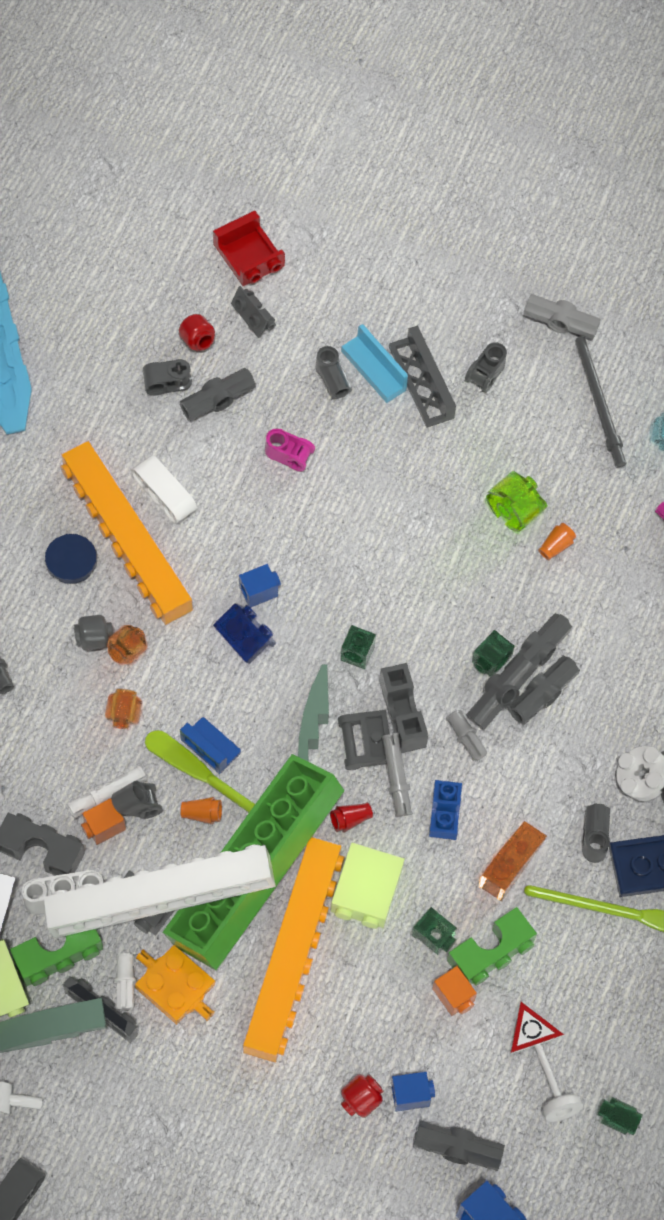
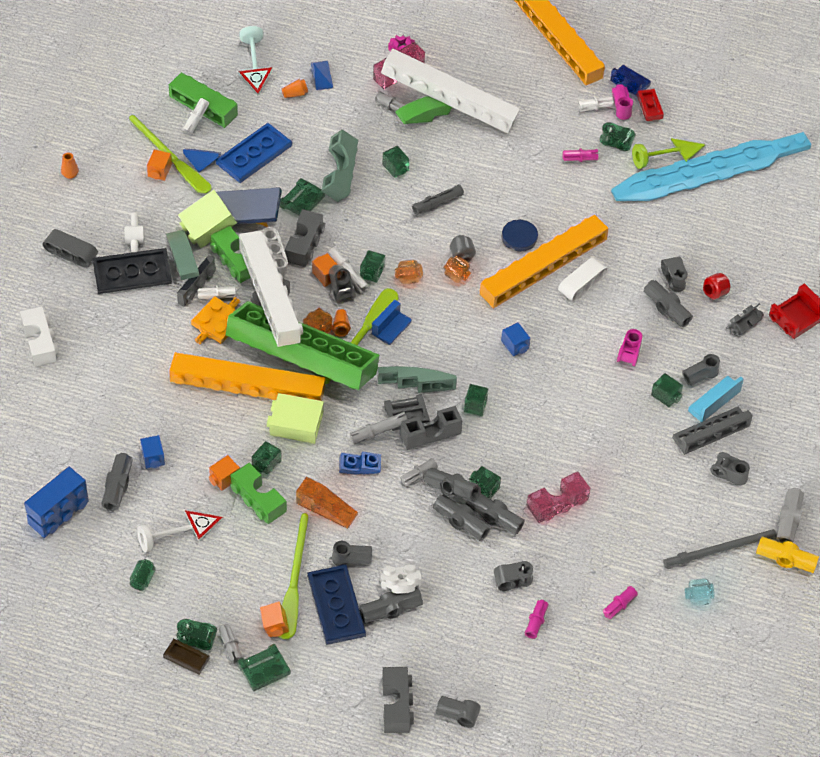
camera: 85 degrees right, 10 degrees down
clear blue bracket [213,603,276,664] -> none
red cone [330,802,373,832] -> none
red head [340,1074,384,1118] -> none
clear neon green brick [486,471,548,532] -> none
orange cone [538,523,576,560] -> none
none -> black tile [92,248,172,294]
none -> clear orange brick [303,307,332,334]
none -> clear green brick [360,250,386,283]
none -> dark grey piece [493,561,533,591]
none -> clear pink arch [526,471,591,523]
none -> clear green brick [651,373,683,407]
none -> yellow piece [756,537,819,573]

